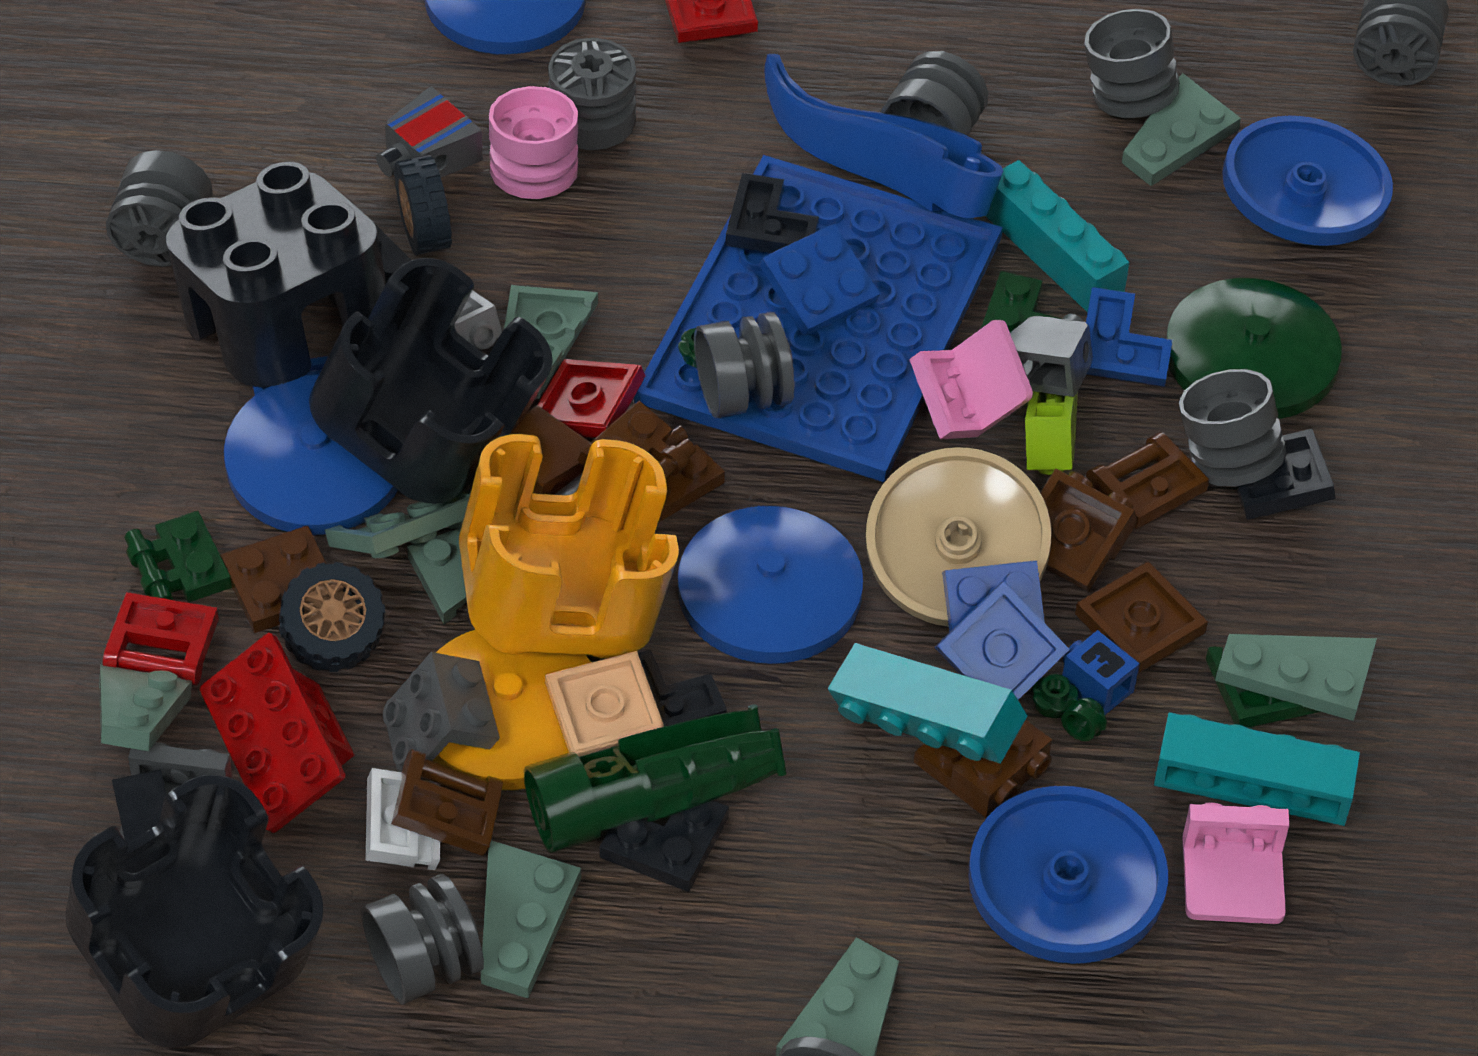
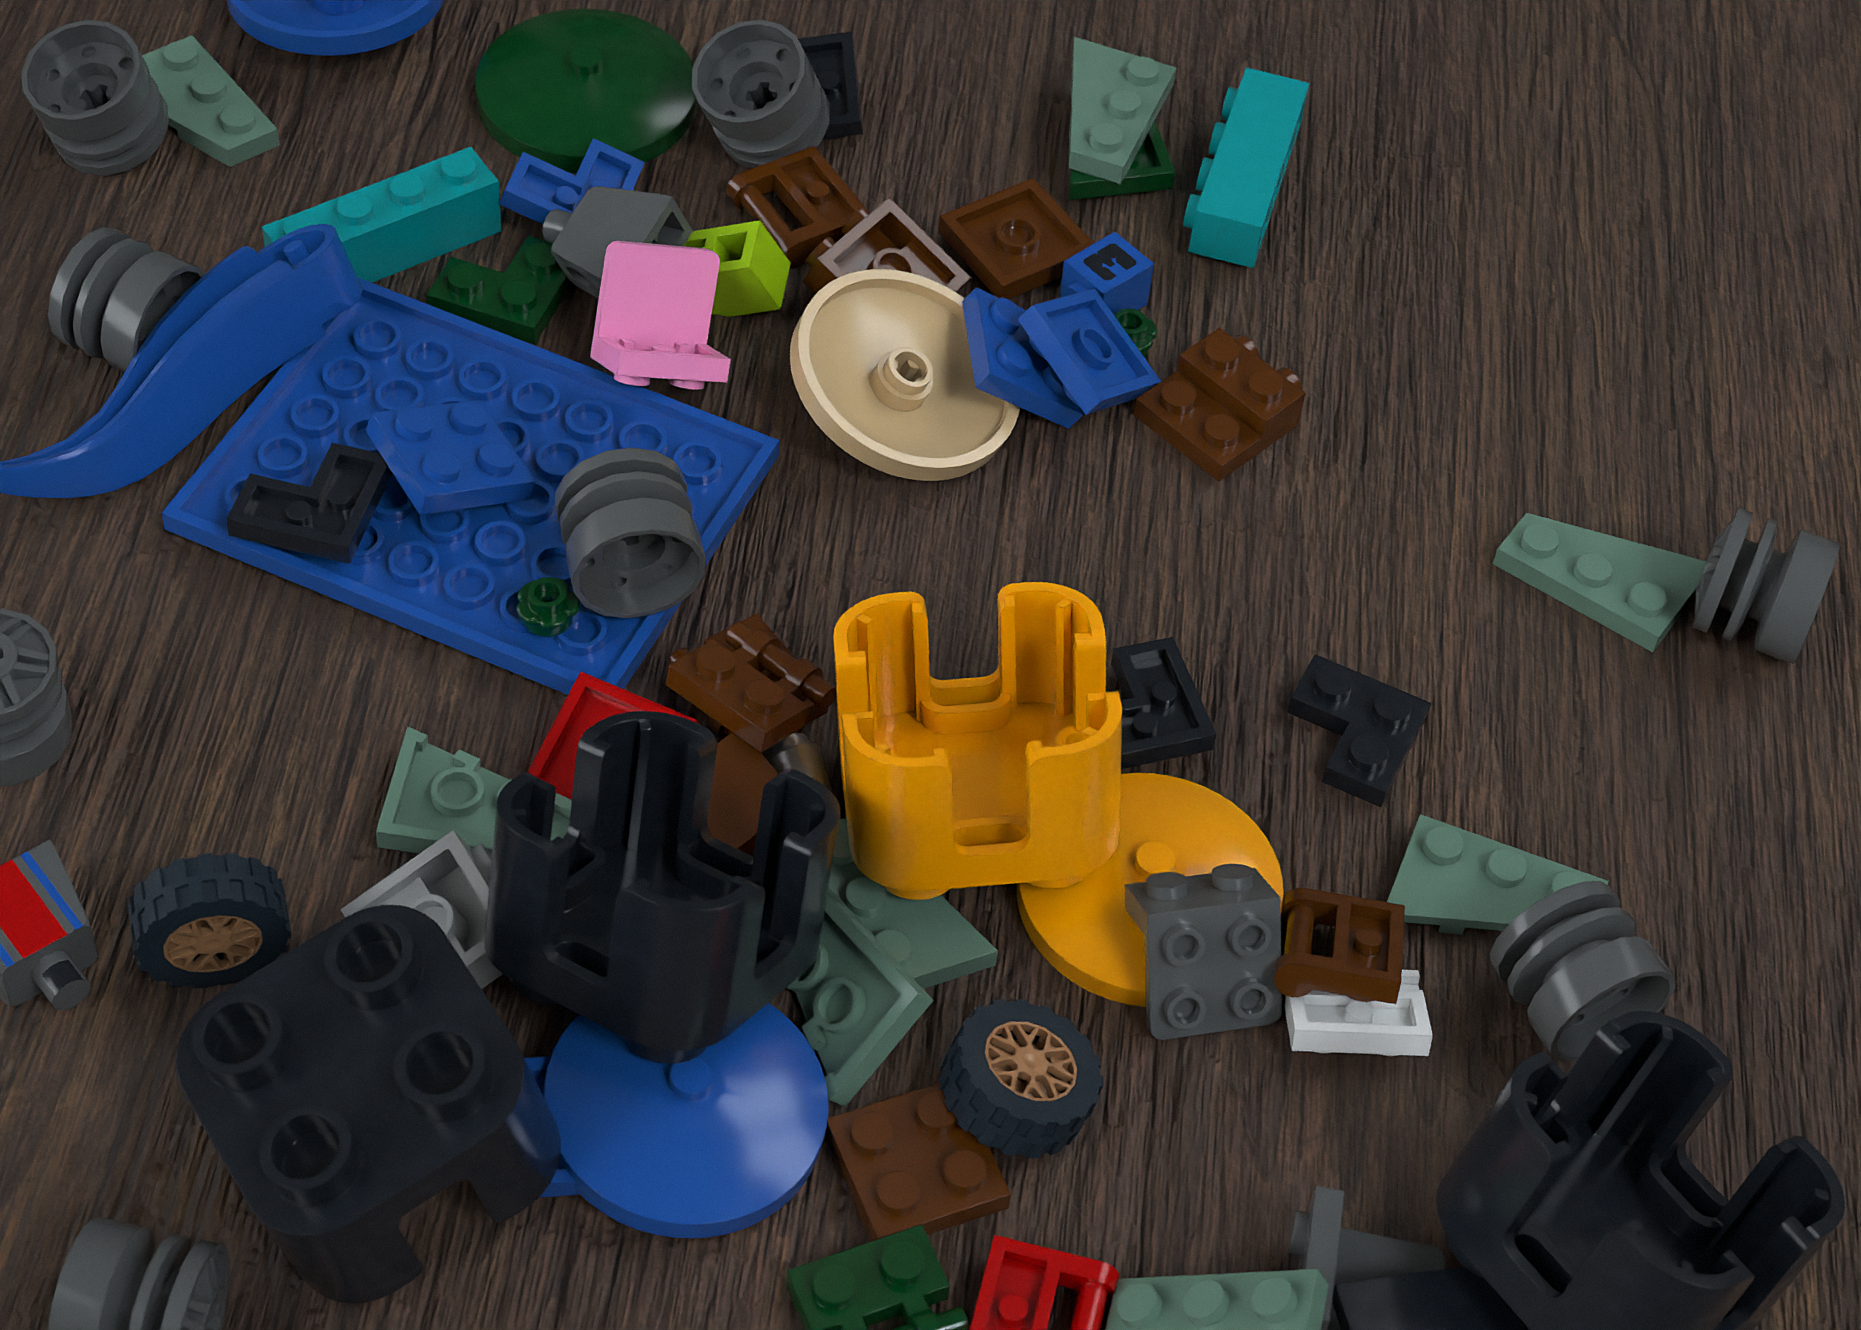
camera: 90 degrees left, 0 degrees up
red bracket [199,633,355,833] -> none
bright pink wheel [489,86,578,199] -> none
dark green piece [524,704,787,853] -> none
light nougat plate [545,651,664,757] -> none
blue dish [678,506,863,664] -> none
teal brick [828,643,1028,764] -> none
blue dish [968,786,1168,964] -> none
dark green plate [1061,698,1107,741] -> none
bright pink bracket [1182,803,1289,924] -> none

